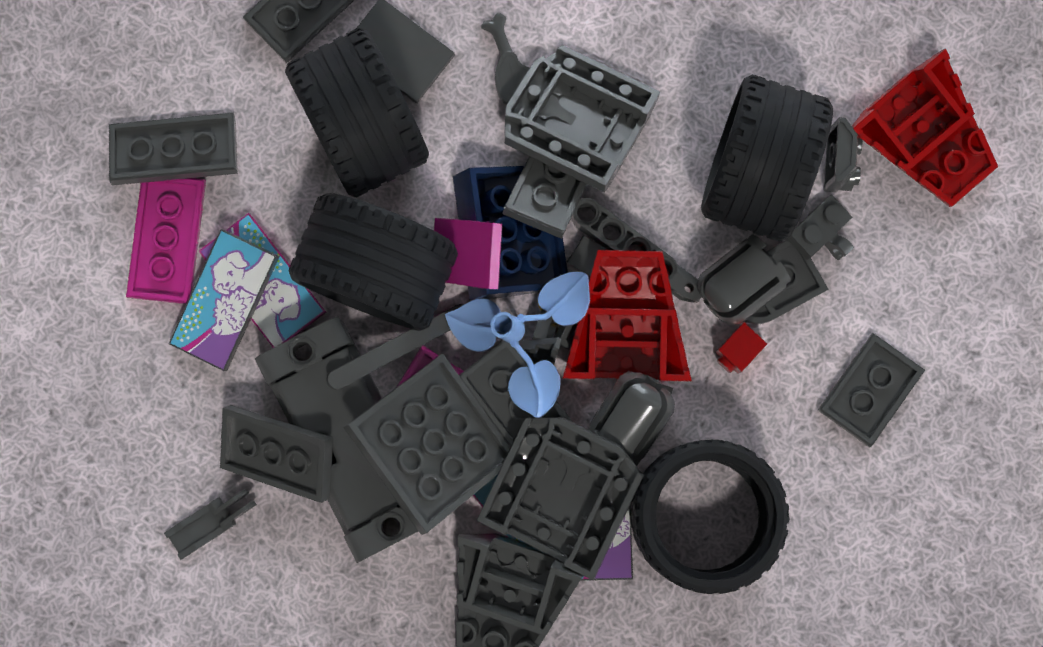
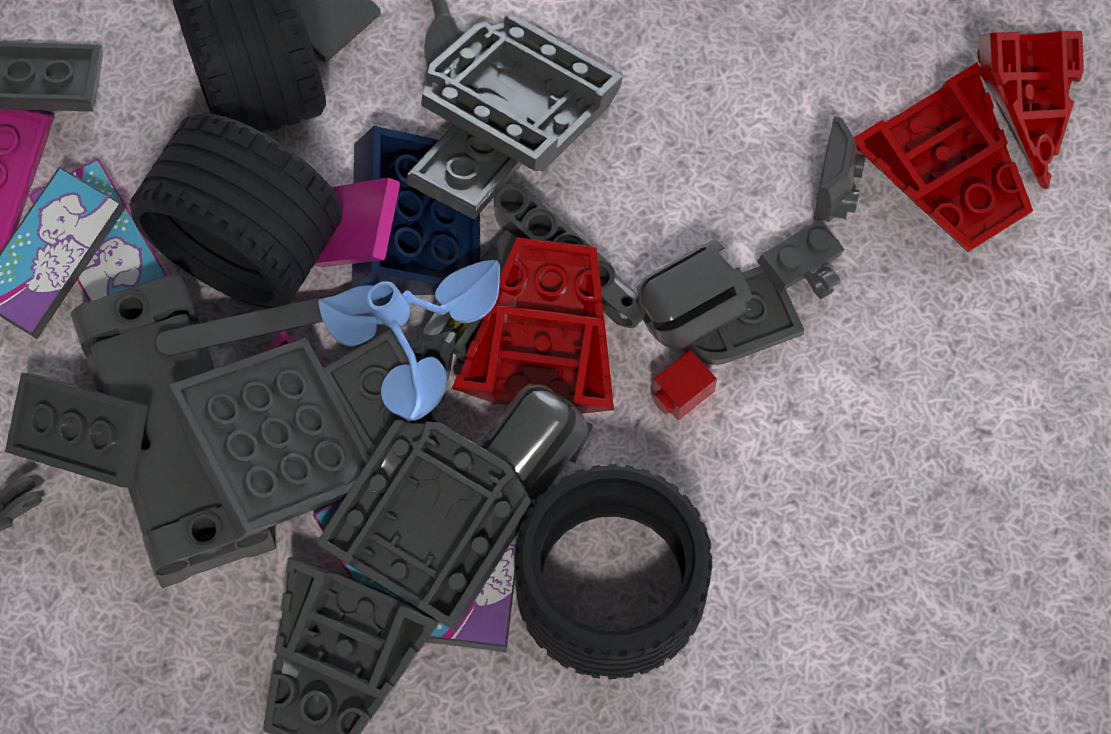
camera: 10 degrees right, 15 degrees down
black tyre [701,74,833,242] -> none
dark grey tile [818,333,925,448] -> none
none -> red wedge [978,31,1084,189]

